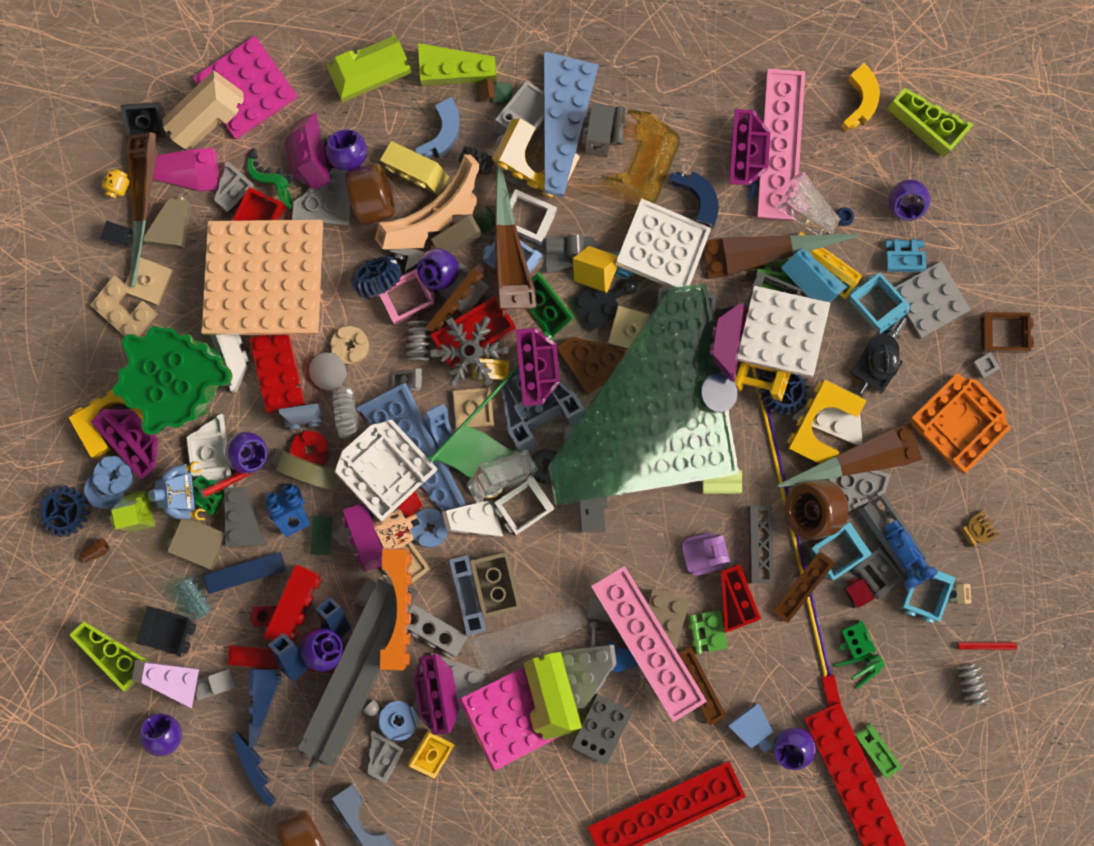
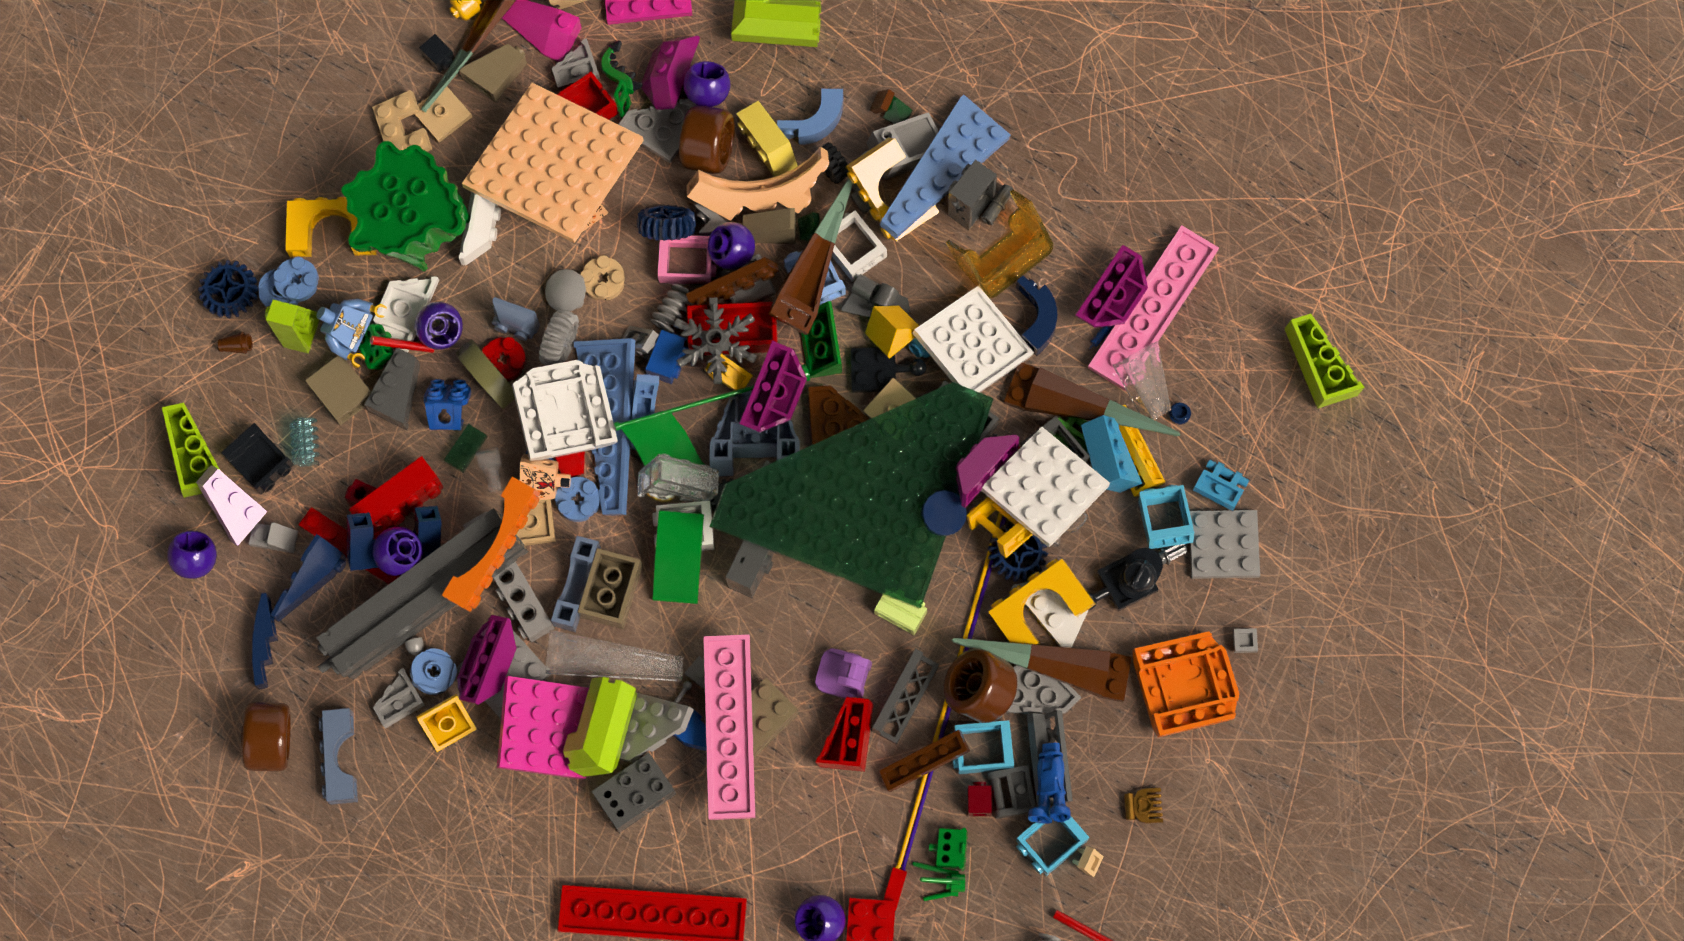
camera: 35 degrees right, 10 degrees down
magenta wedge [91,409,158,480] -> none
dark blue slope [203,552,286,594] -> none
red piece [250,335,307,415] -> none
magenta wedge [341,503,382,572] -> none
lime wedge [418,43,497,86] -> none
white wing [442,499,503,538] -> none
tan tile [452,387,494,429] -> none
reddish brown plate [678,647,727,726] -> none
bright green plate [688,610,728,654] -> none
medium blue torso [727,703,773,753] -> none
yellow arch [841,63,880,132] -> none
dark purple wheel [888,179,931,221] -> none
reddish brown window [980,312,1034,353] -> none
none -> blue brick [645,330,689,384]
none -> green slope [653,511,704,604]

